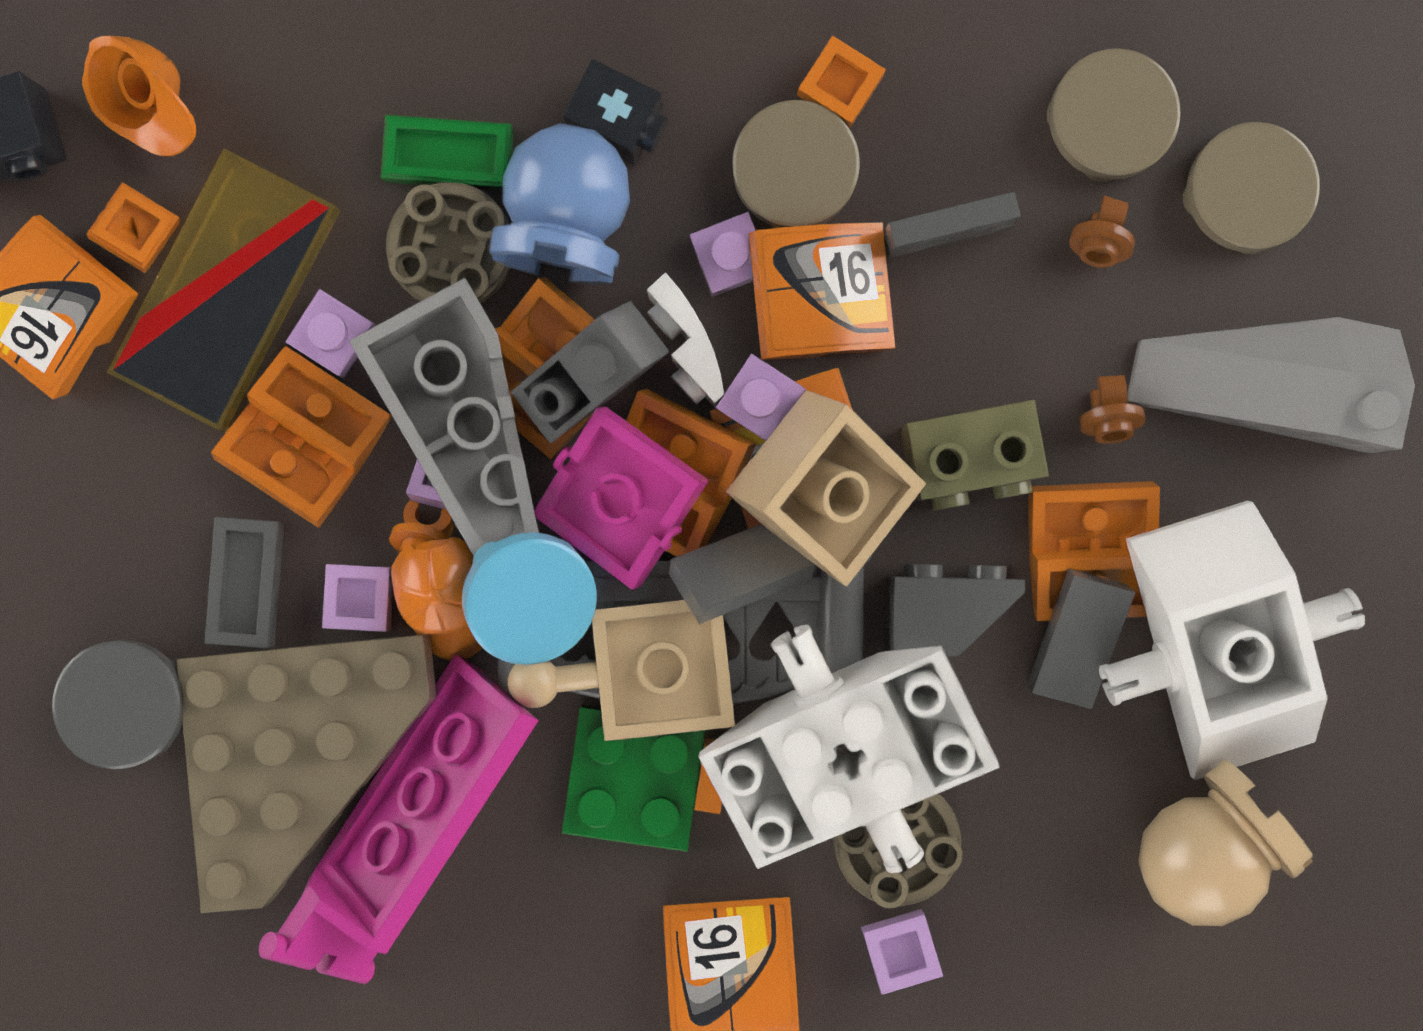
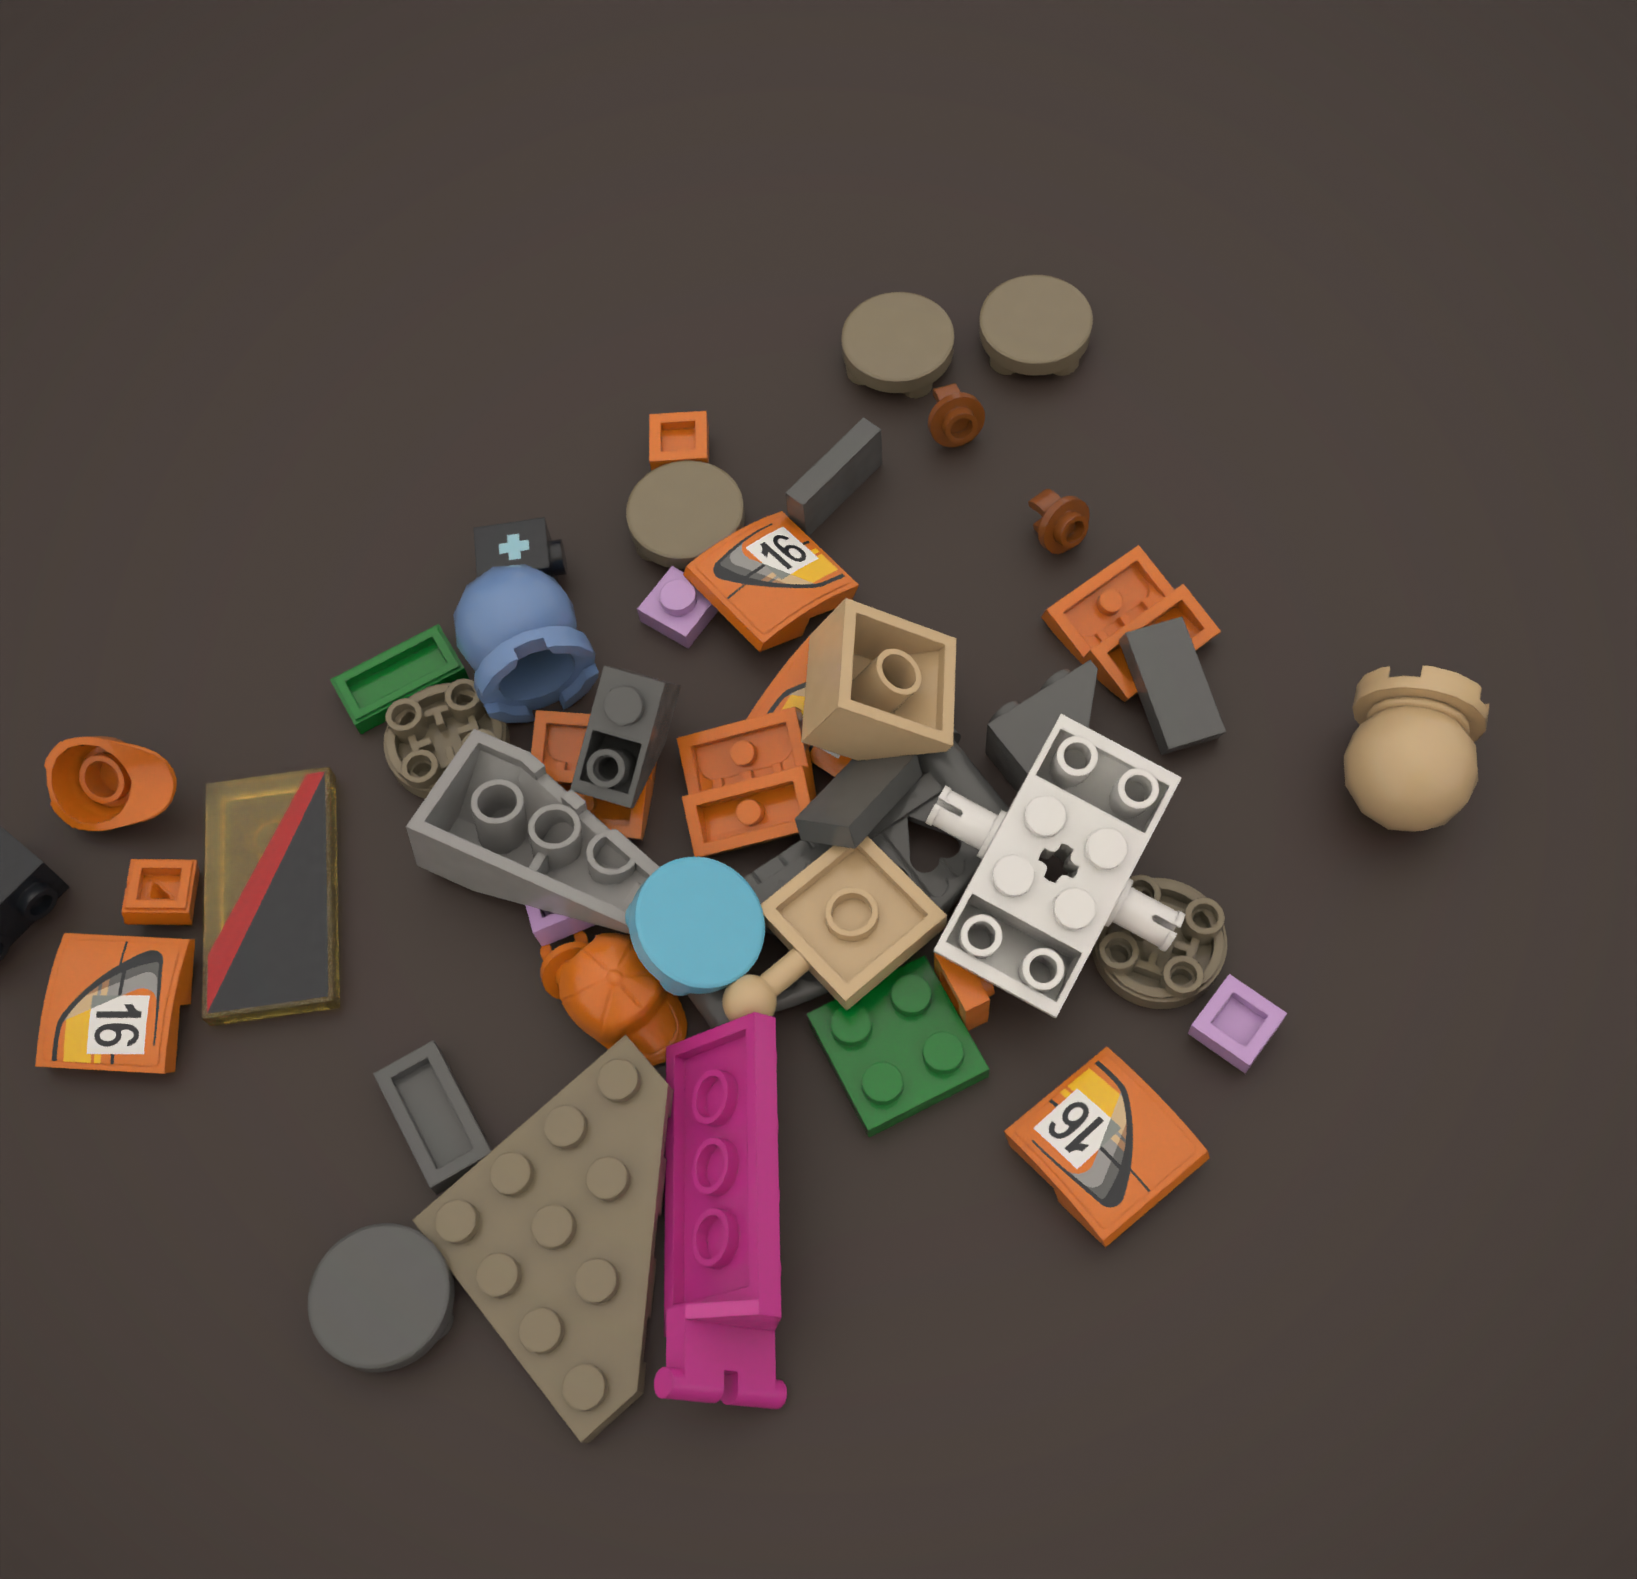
camera: 30 degrees left, 25 degrees down
orange slope [211,346,391,528] -> none
lavender plate [286,289,377,378] -> none
lavender plate [322,564,393,632] -> none
dark pink plate [534,407,709,590] -> none
white slope [647,272,724,408] -> none
lavender plate [716,354,806,441] -> none
olive brick [900,400,1049,511] -> none
white slope [1099,500,1365,780] -> none
light grey wedge [1127,317,1415,453] -> none

